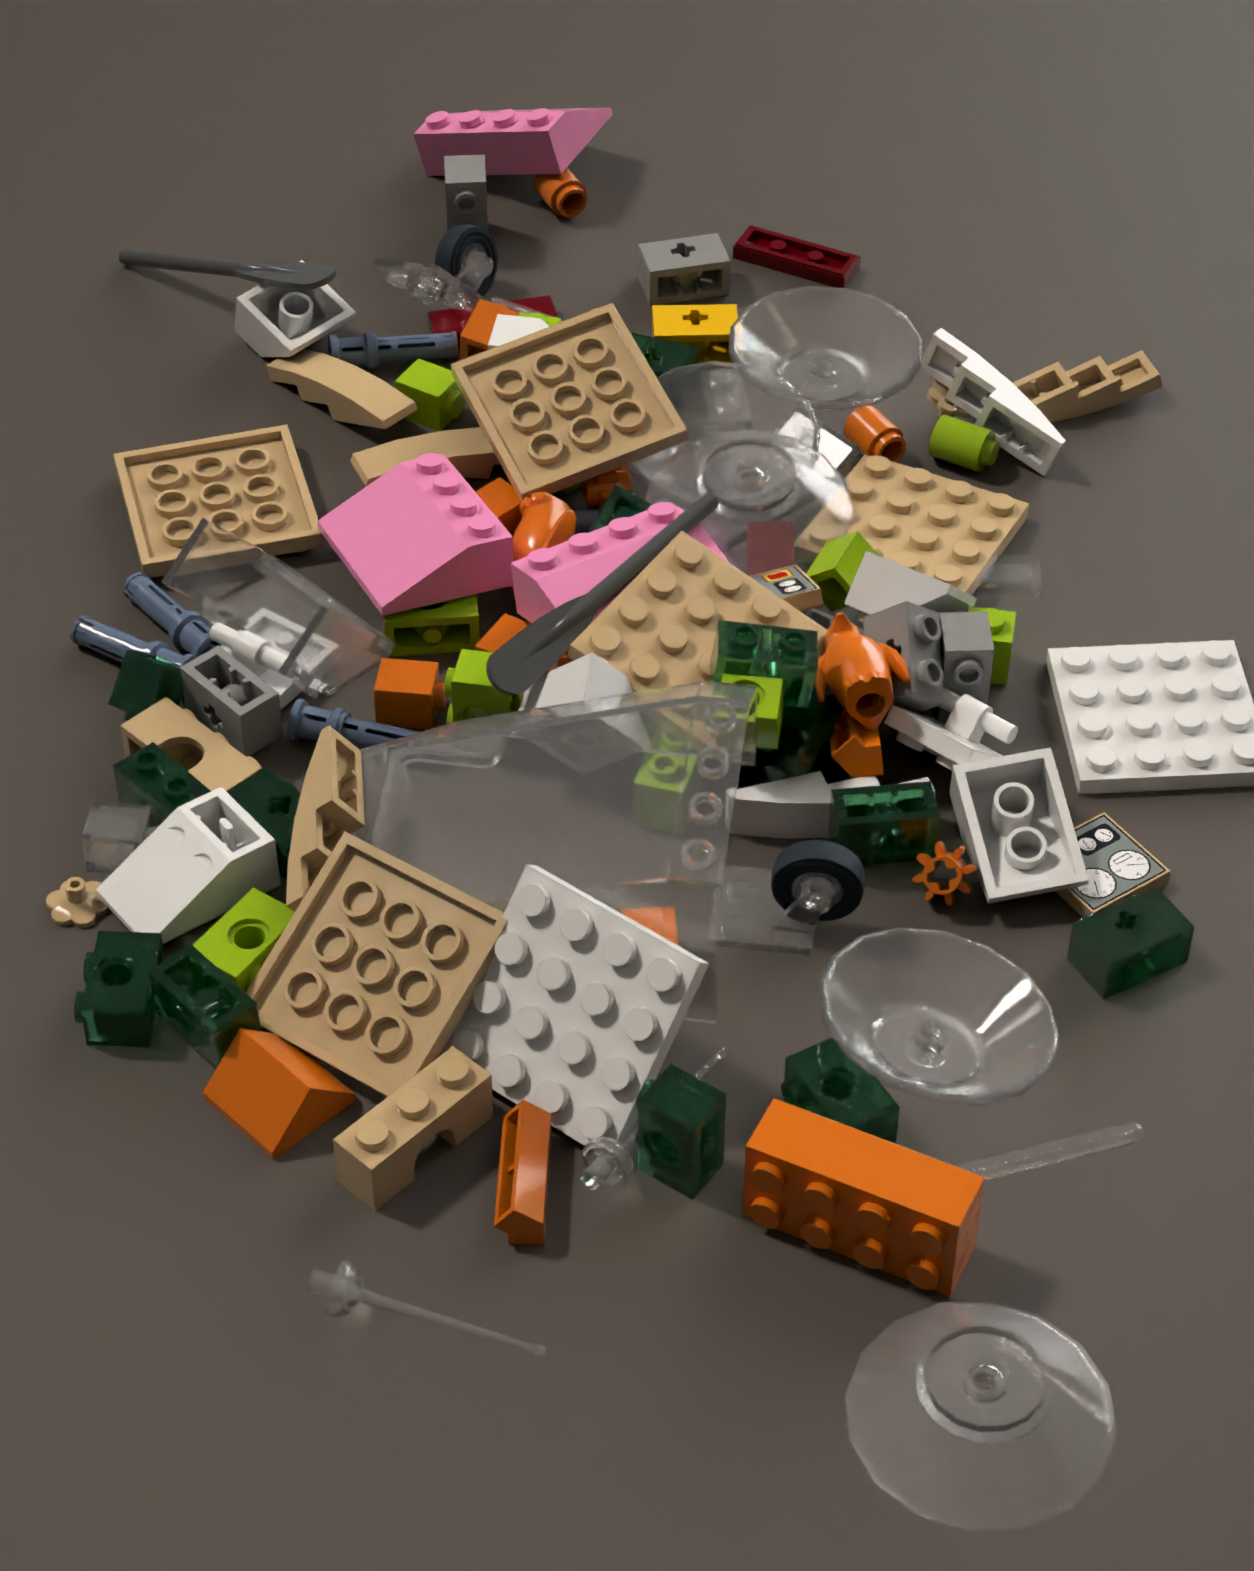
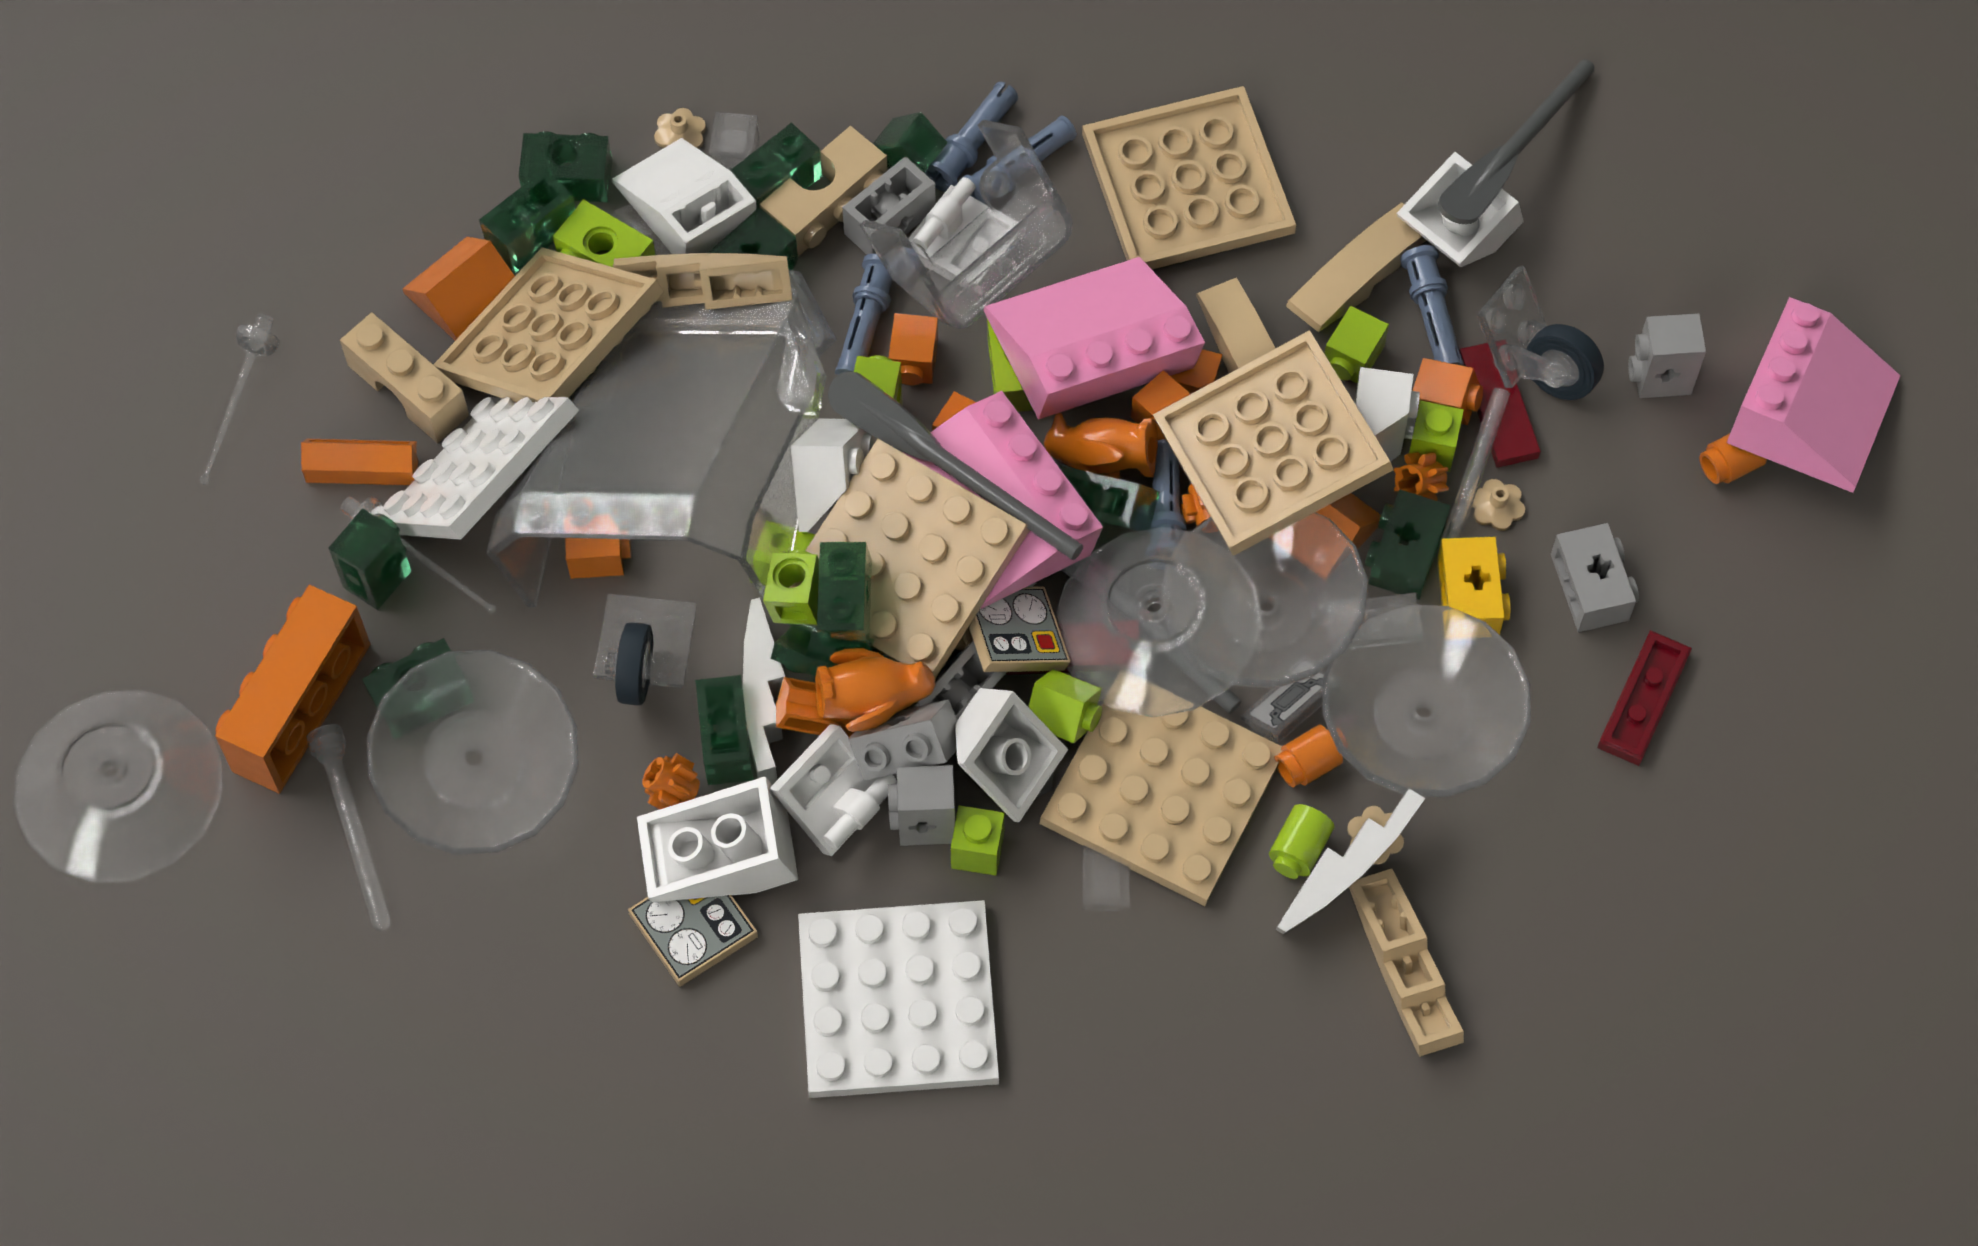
camera: 90 degrees right, 20 degrees up
clear green brick [1067,887,1194,1000] -> none

